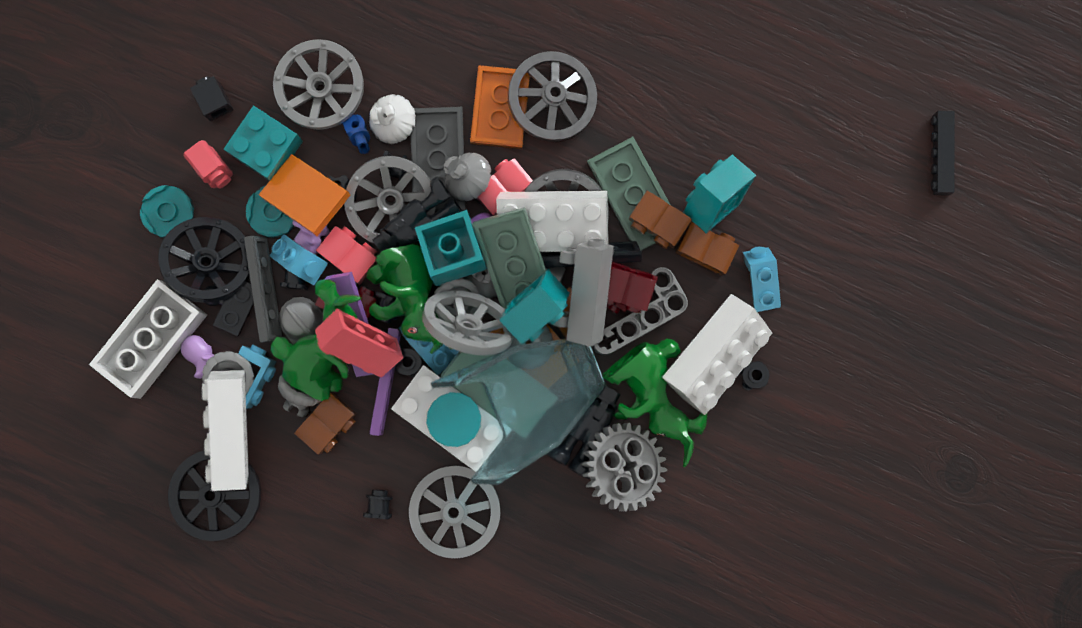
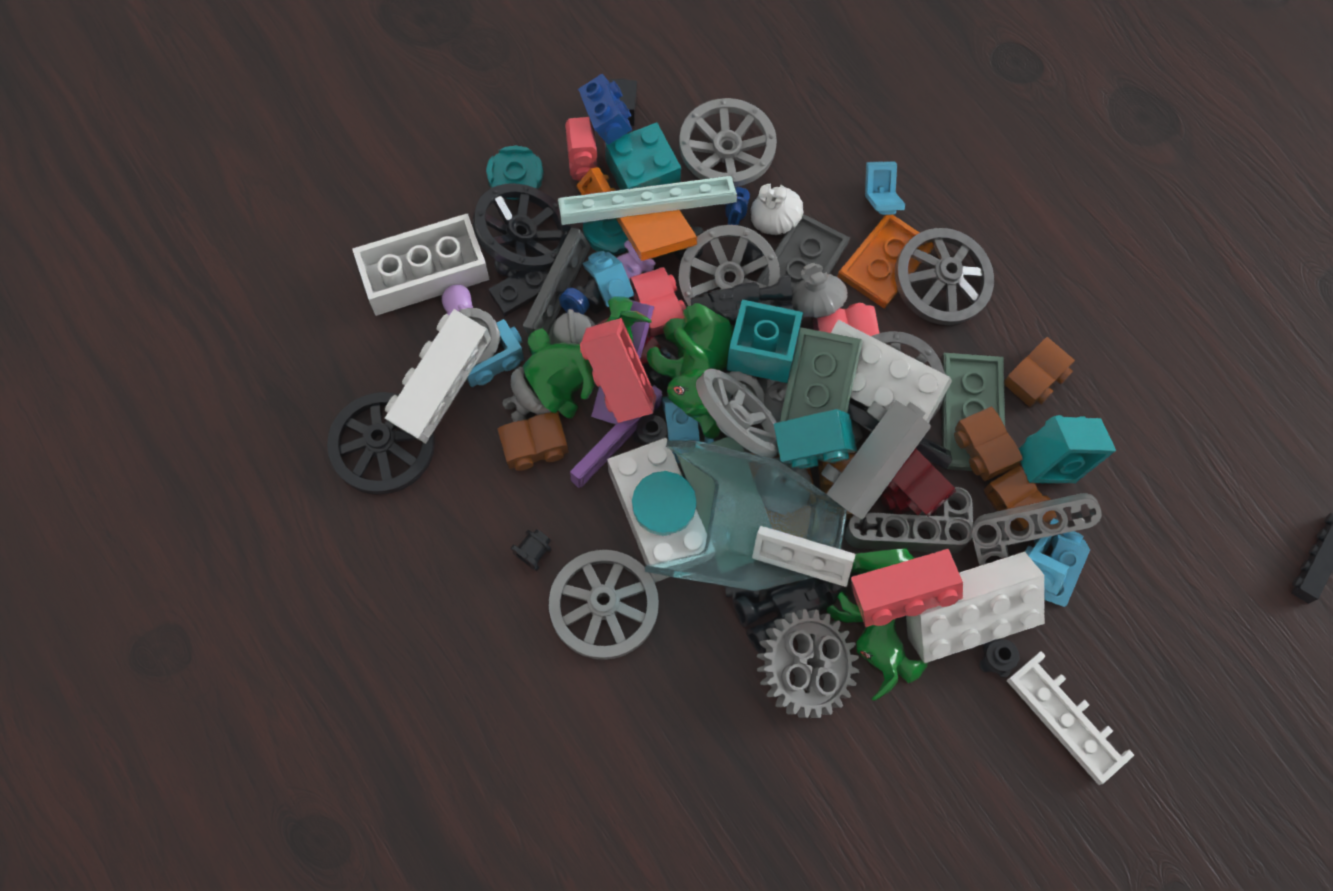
camera: 25 degrees right, 15 degrees down
none -> light aqua tile [558,176,737,225]
none -> blue tile [559,288,590,315]
none -> orange tile [577,167,616,195]
none -> blue brick [578,74,632,145]
none -> white plate [752,526,856,587]
none -> coral brick [851,549,963,627]
none -> medium azure bracket [865,161,905,215]
none -> light grey beam [972,493,1102,566]
none -> dark orange brick [1004,337,1075,407]
none -> white hinge [1006,651,1134,785]
none -> medium azure bracket [1025,518,1069,595]

